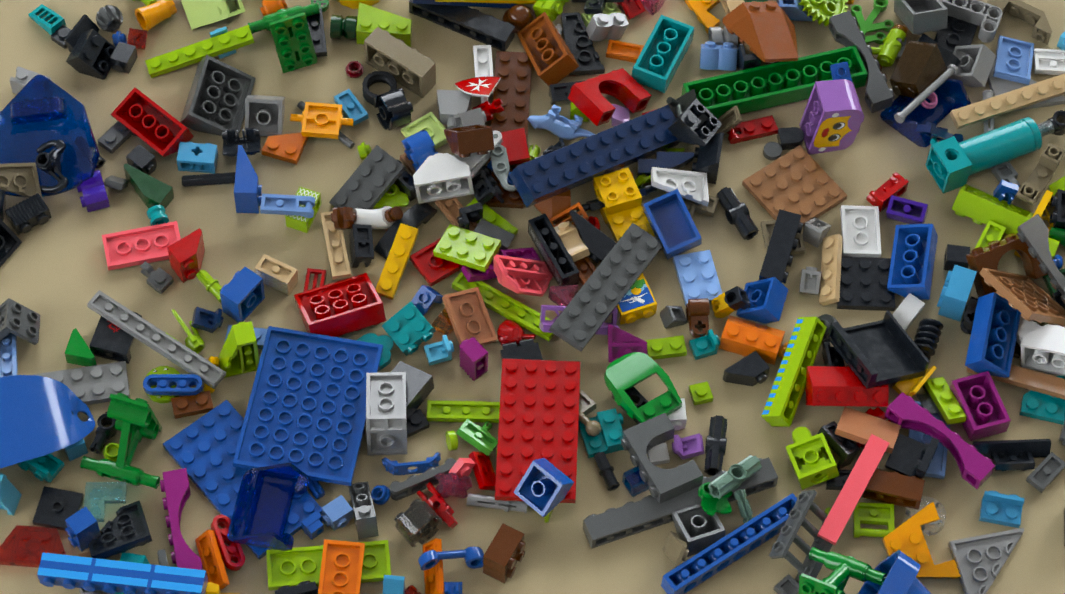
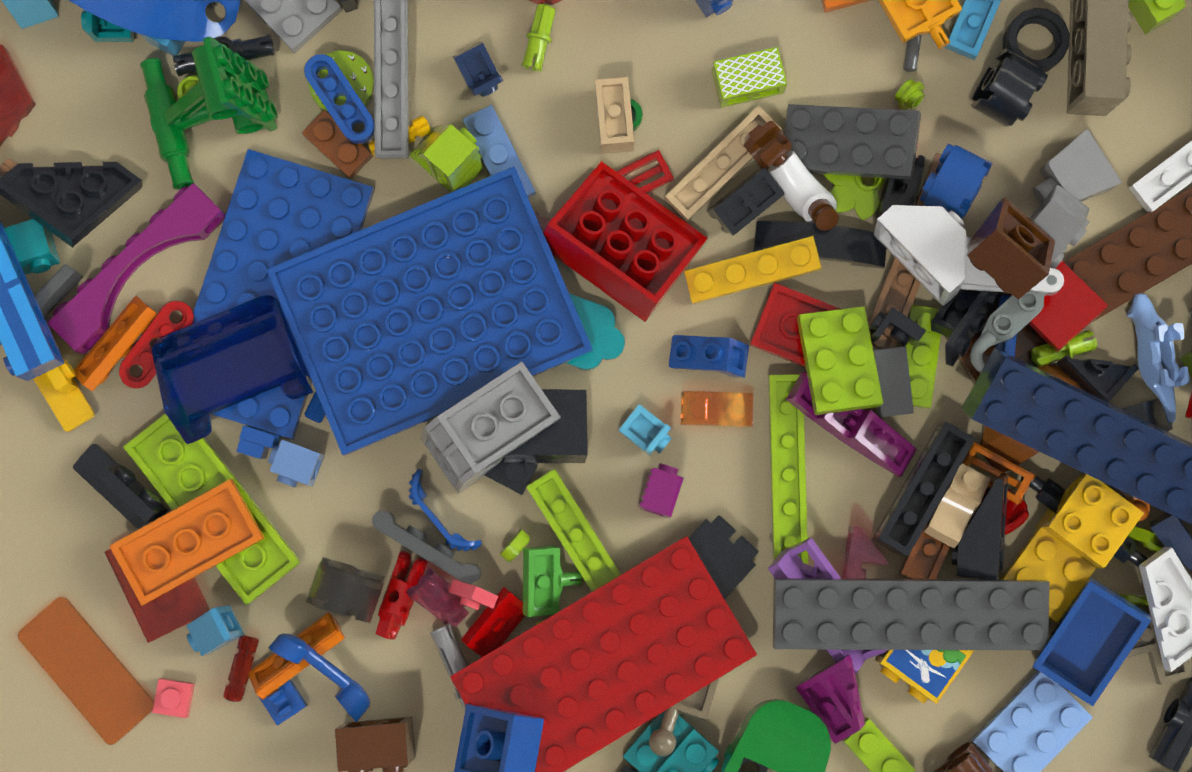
camera: 60 degrees right, 25 degrees up
black plate [33,486,84,531] -> none
blue brick [65,506,101,552] -> none
clear light blue plate [84,482,127,522] -> none
lime plant [165,309,205,354] -> none
blue brick [220,267,265,323] -> none
medium blue plate [260,193,315,218] -> none
dark grey slope [348,481,379,539] -> none
blue plate [371,485,391,505] -> none
teal plate [382,301,436,356] -> none
yellowish green tile [401,112,448,150] -> none
nougat plate [442,287,498,345] -> none
red shield [455,77,501,104] -> none
red plate [472,98,504,122] -> none
coral wedge [494,254,553,297] -> none
red piece [497,319,536,346] -> none
dark grey slope [660,305,688,328] -> none

